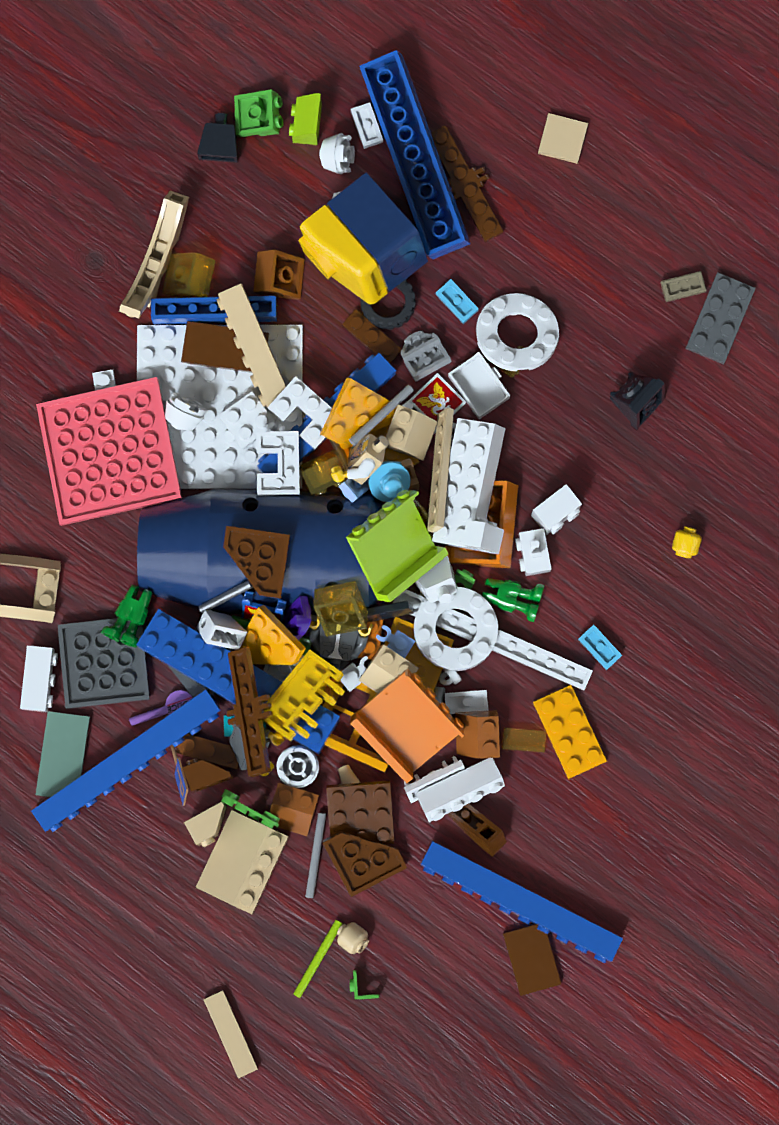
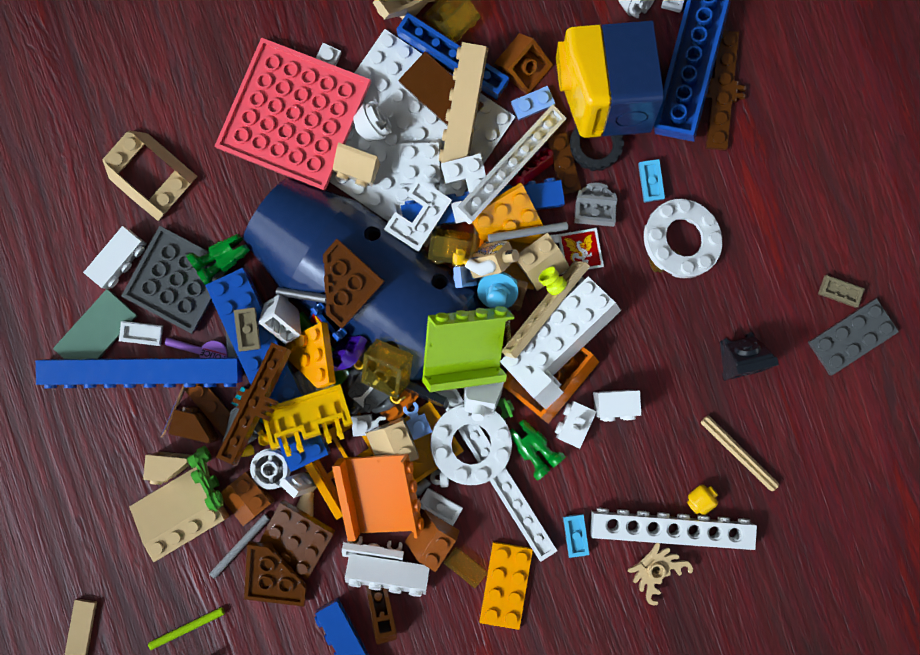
camera: 30 degrees right, 5 degrees up
tan head [337,922,369,954] -> none
white container [448,352,510,419] -> none
tan tile [538,113,588,164] -> none
none -> white tile [119,321,163,346]
none -> dark tan plate [234,307,261,352]
none -> white plate [279,472,316,498]
none -> tan slope [333,143,381,188]
none -> white plate [455,104,567,224]
none -> dark red beam [509,148,554,186]
none -> light blue plate [511,86,555,121]
none -> neon yellow wheel [538,267,567,295]
none -> white brick [590,508,757,550]
none -> tan animal [628,543,693,606]
none -> tan axle [701,416,779,491]

